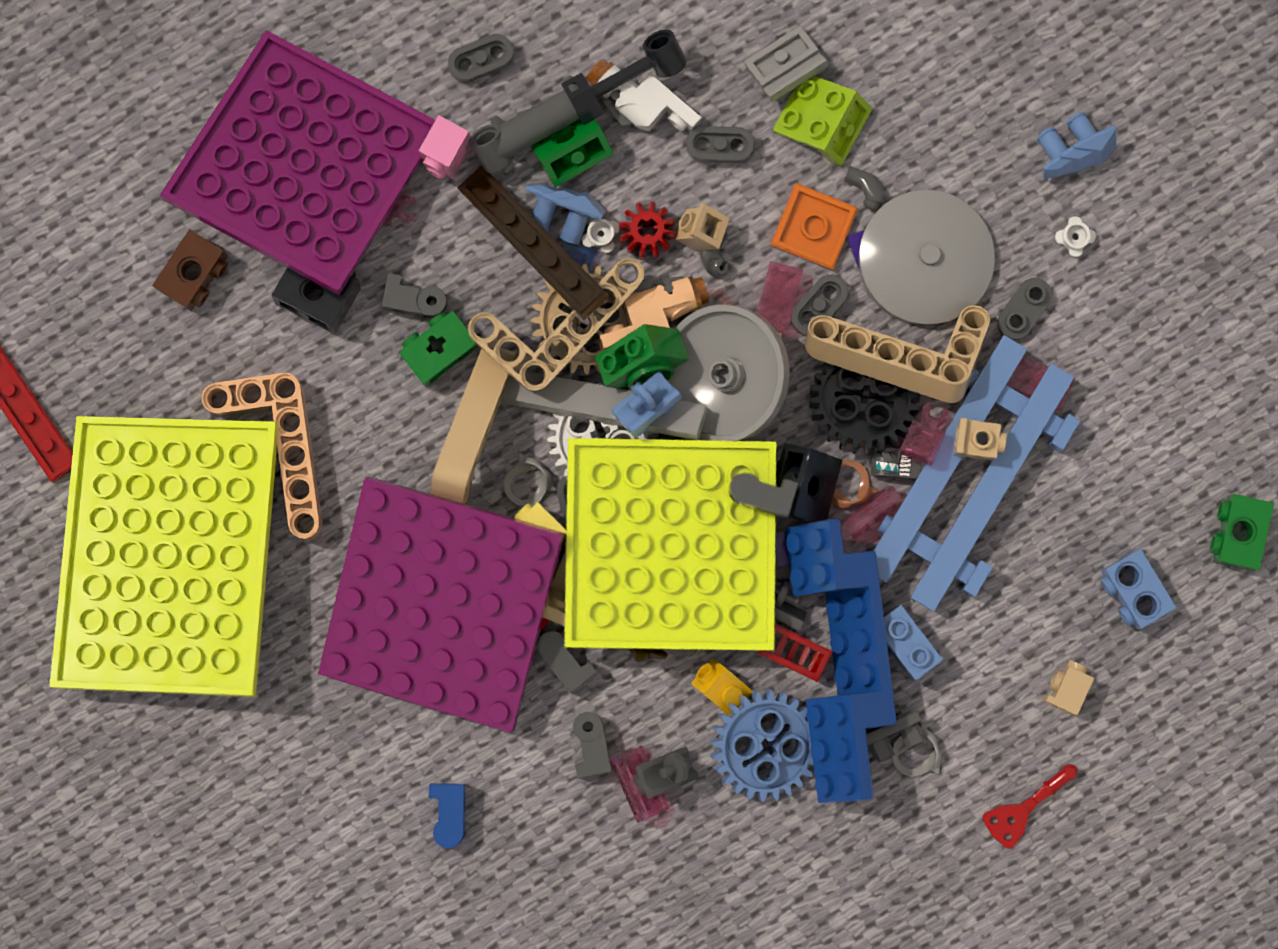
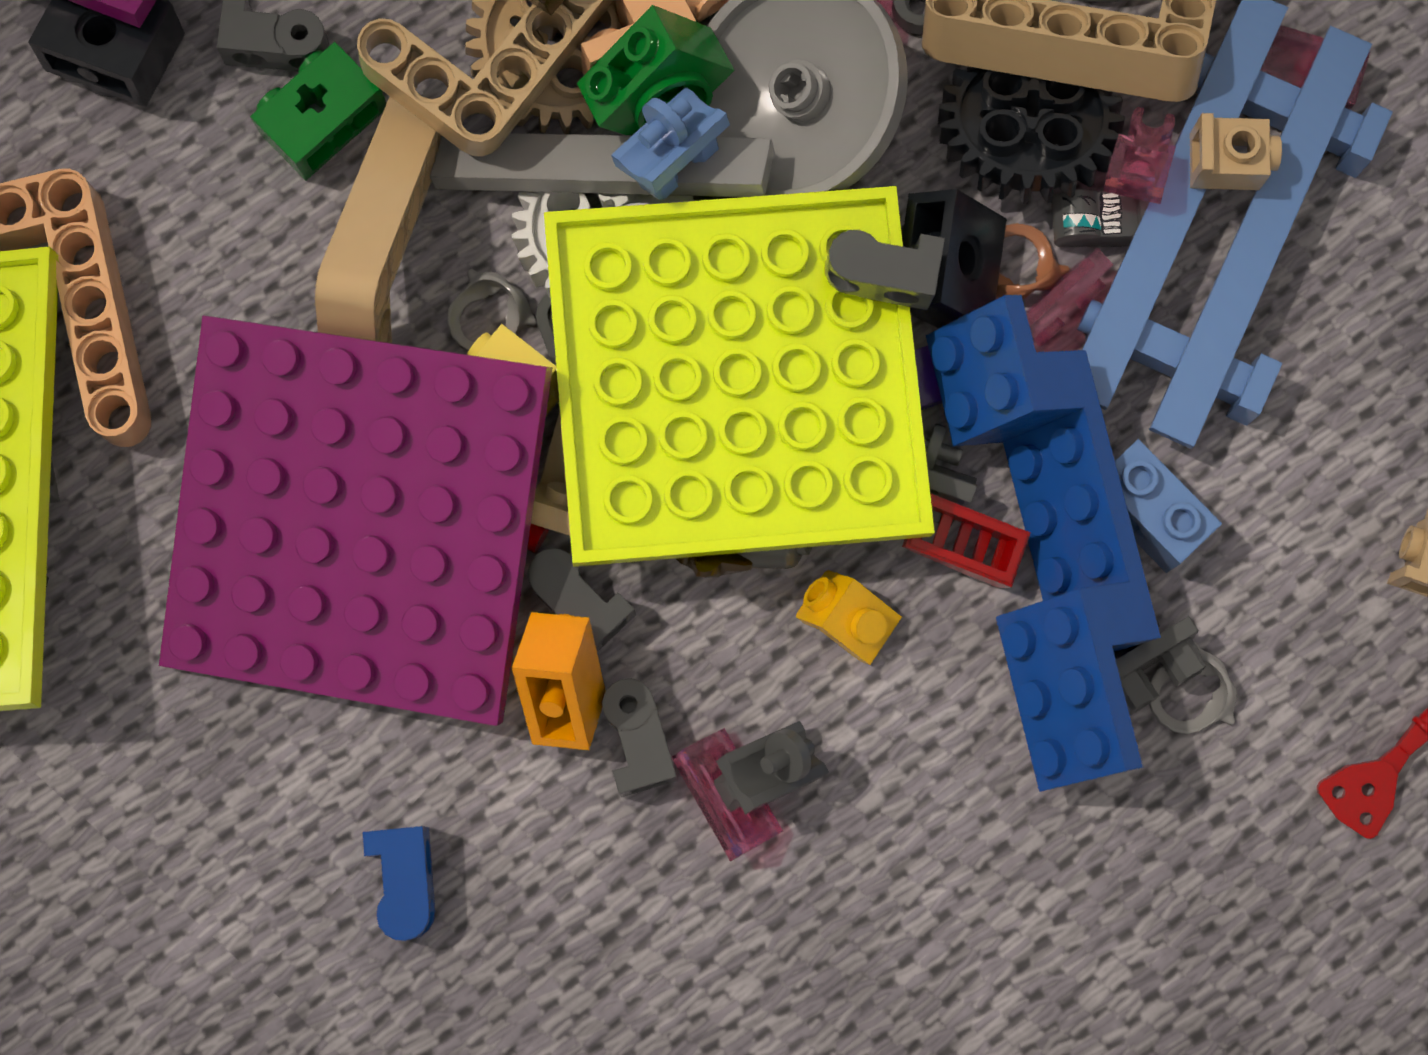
camera: 10 degrees left, 5 degrees down
medium blue gear [709,688,814,802] -> none
none -> light orange brick [512,612,606,750]

